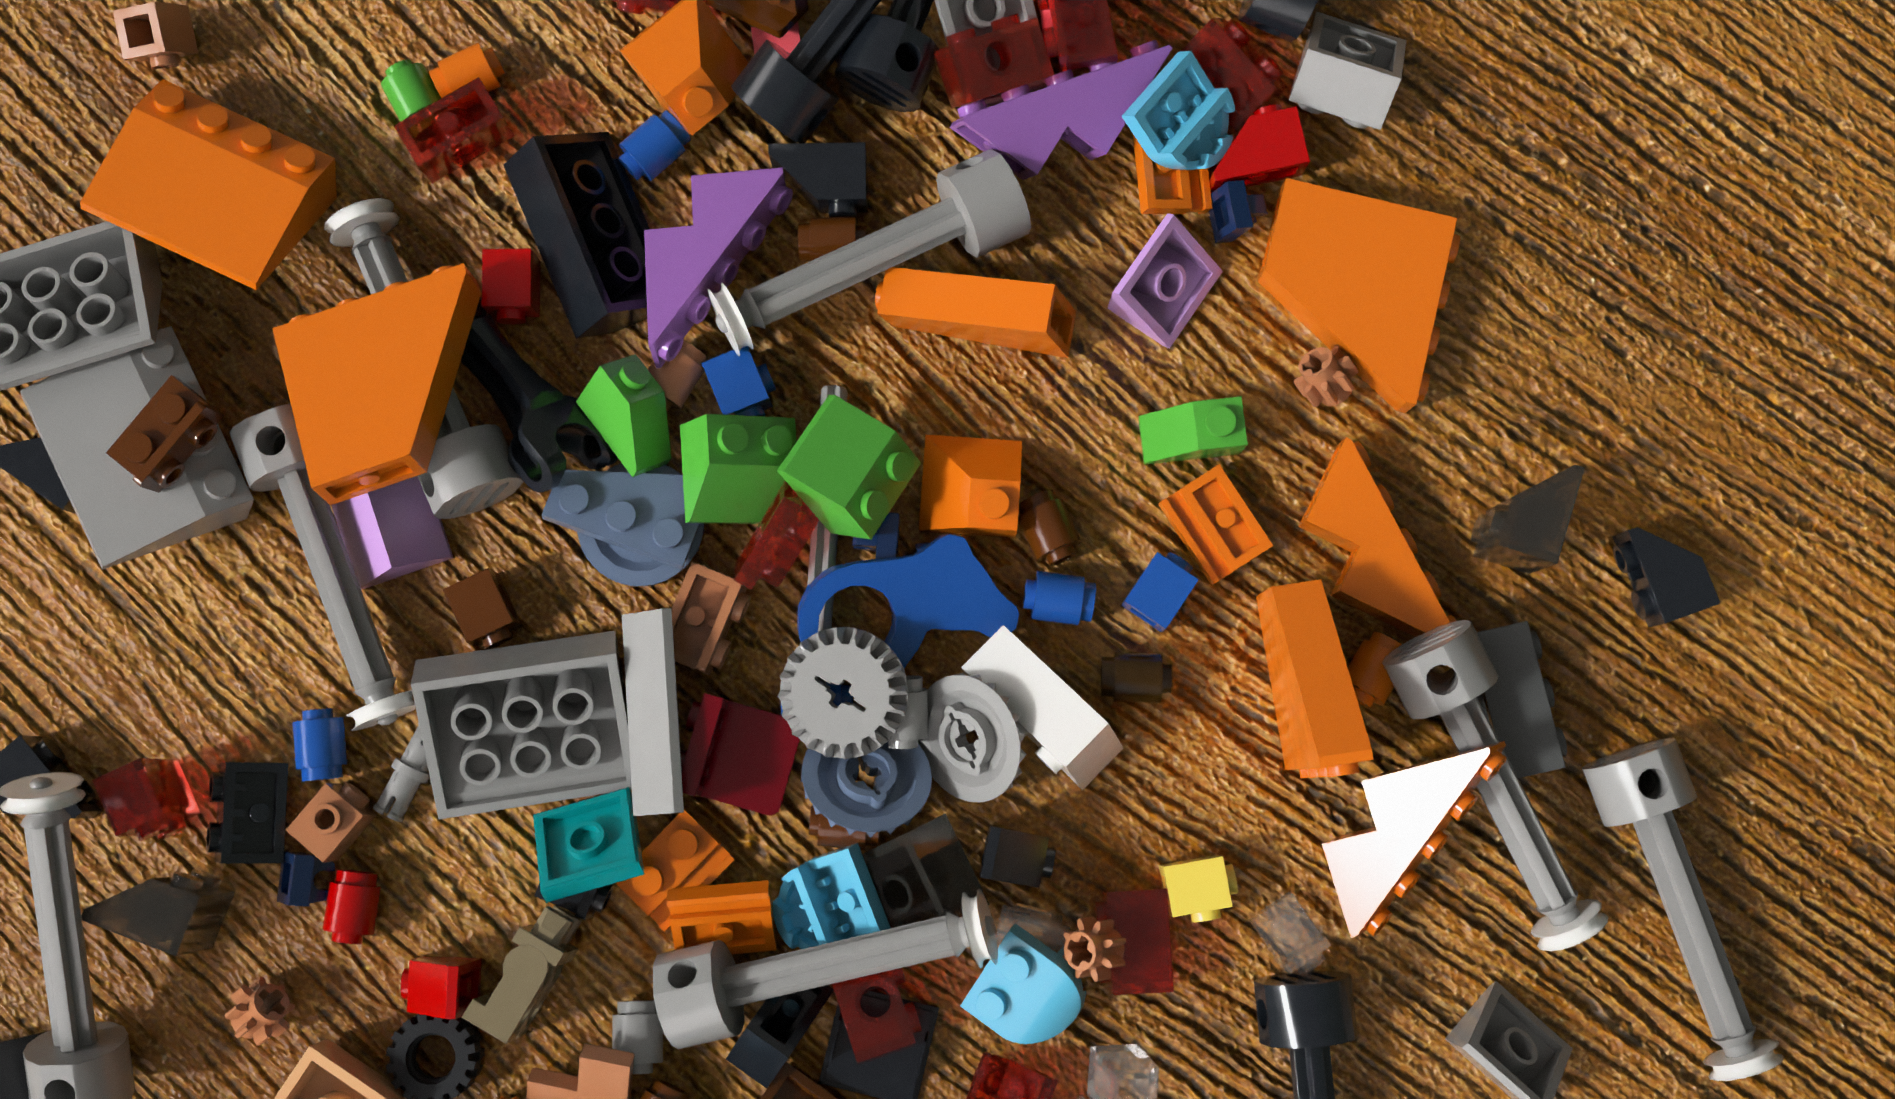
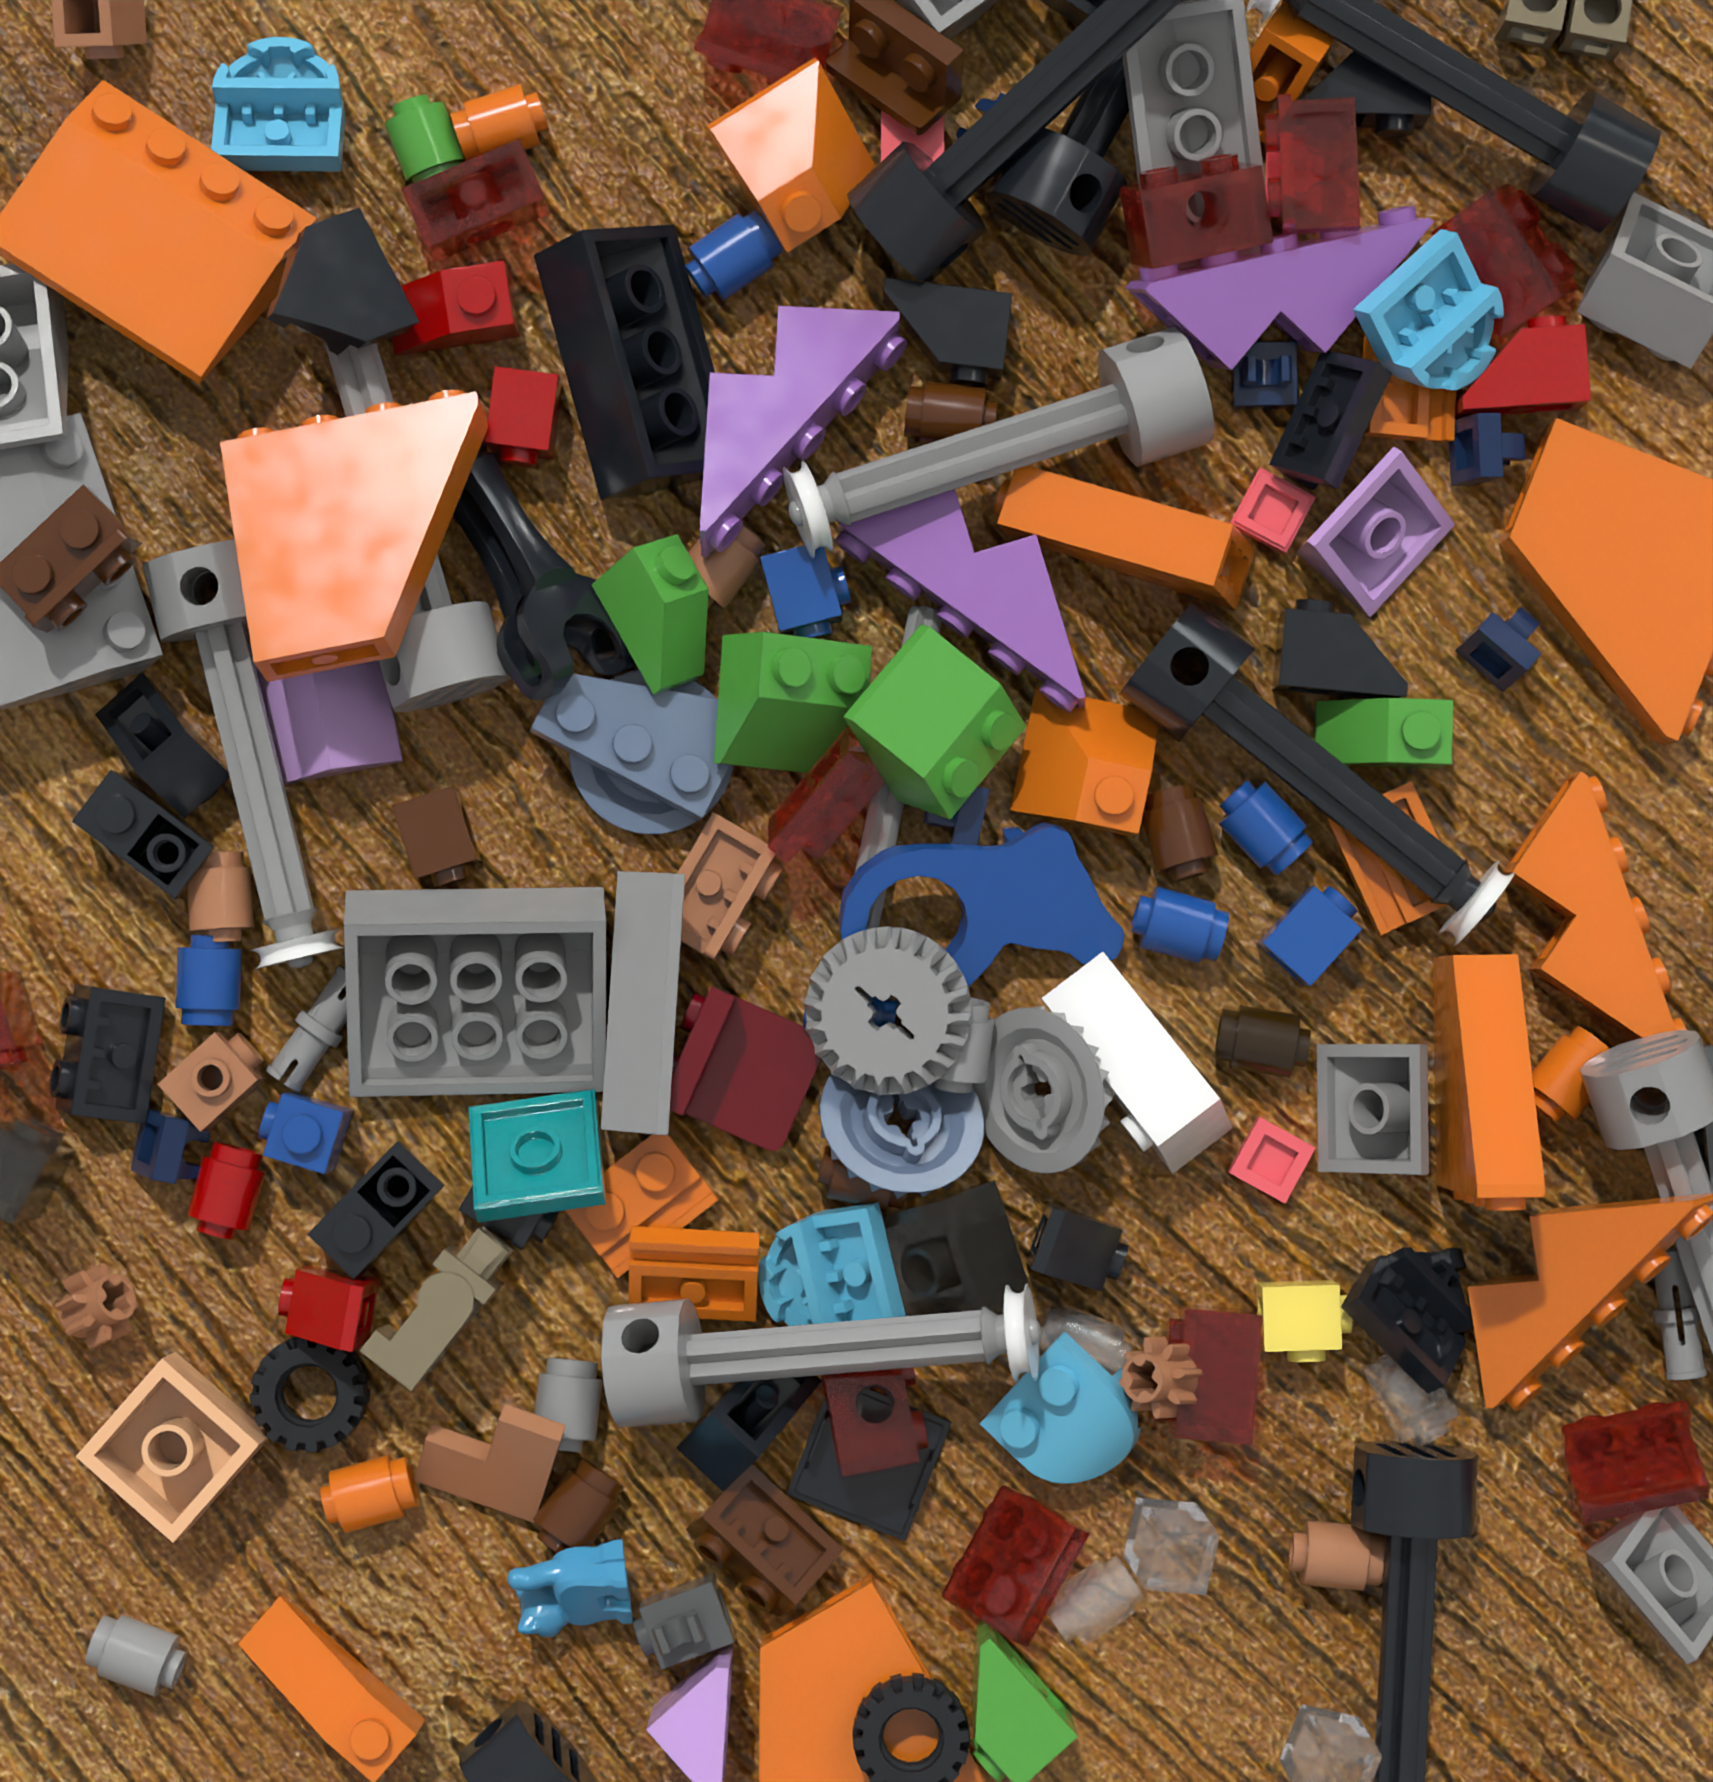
camera: 10 degrees right, 5 degrees up
nougat gear [1293,346,1359,407] -> none
none -> black slope [72,770,216,899]
none -> black slope [95,672,230,819]
none -> nougat brick [187,851,254,943]
none -> medium azure slope [211,37,345,172]
none -> blue brick [258,1092,354,1174]
none -> black slope [266,208,420,355]
none -> black slope [307,1141,445,1279]
none -> red slope [392,260,521,356]
none -> medium lavender slope [834,489,1086,713]
none -> black piece [1119,599,1515,946]
none -> blue brick [1219,780,1313,876]
none -> coral tile [1227,1116,1316,1204]
none -> coral tile [1230,467,1316,555]
none -> dark blue tile [1231,341,1298,410]
none -> black bracket [1269,350,1392,490]
none -> black slope [1272,599,1408,699]
none -> nougat brick [1288,1520,1385,1591]
none -> light grey slope [1317,1043,1429,1175]
none -> black slope [1341,1247,1474,1394]
none -> dark blue tile [1455,607,1541,692]
none -> clear red bracket [1561,1400,1710,1525]
none -> light grey pin [1652,1247,1707,1380]

